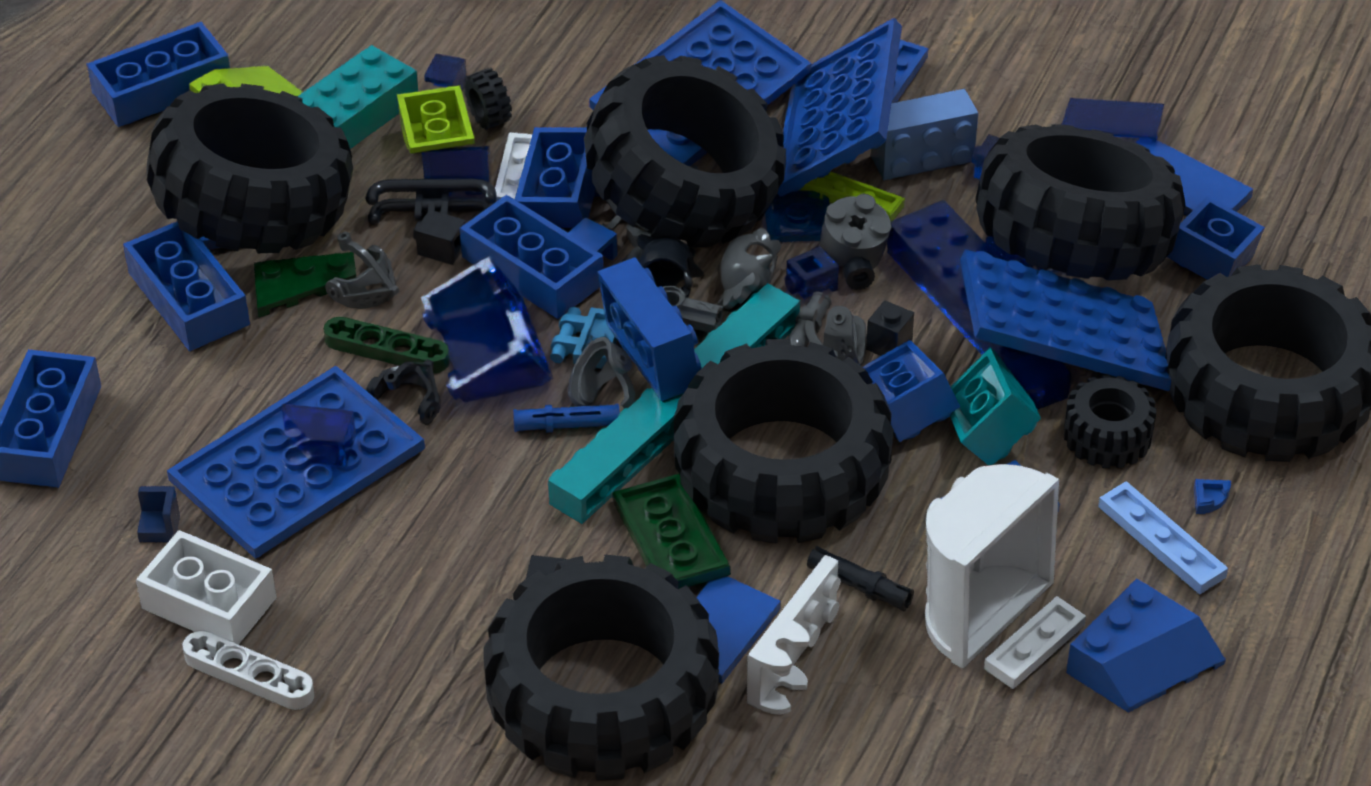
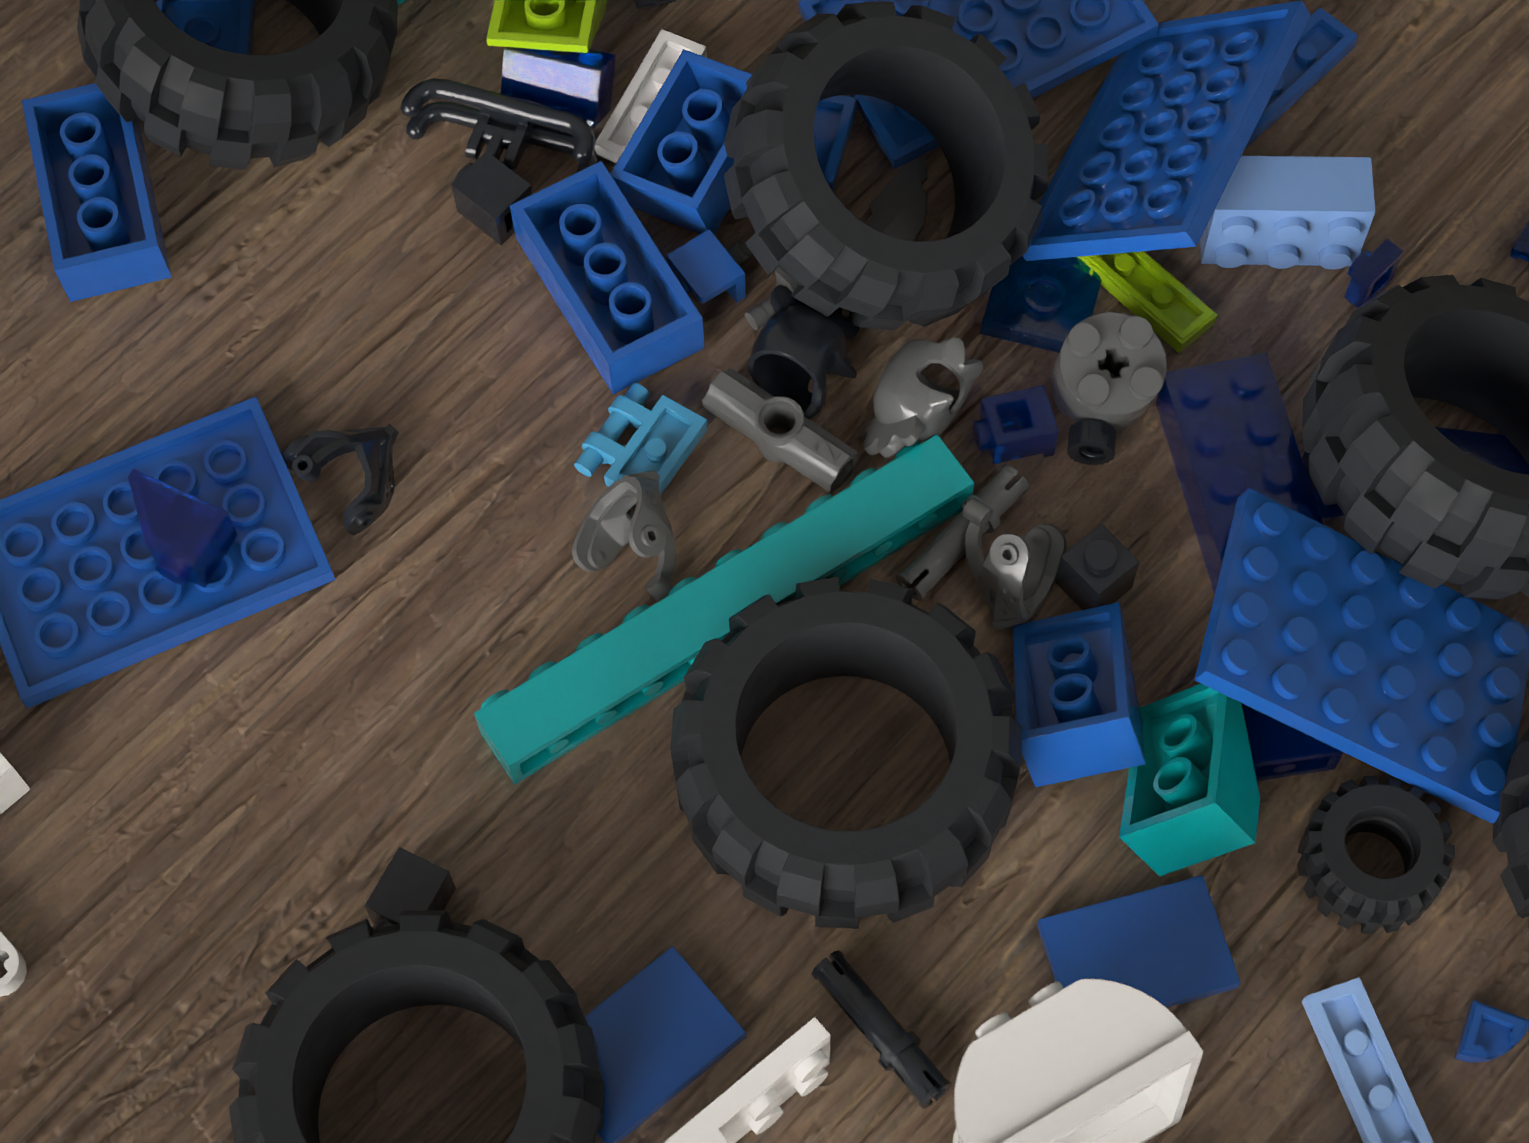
camera: 20 degrees right, 20 degrees up
dark green wing [254,252,357,318] -> none
dark green beam [323,317,450,374] -> none
dark grey helmet [325,232,399,309] -> none
clear blue windscreen [421,256,553,403] -> none
blue pin [513,404,620,433] -> none
blue brick [597,257,701,401] -> none
dark green tile [612,474,731,589] -> none

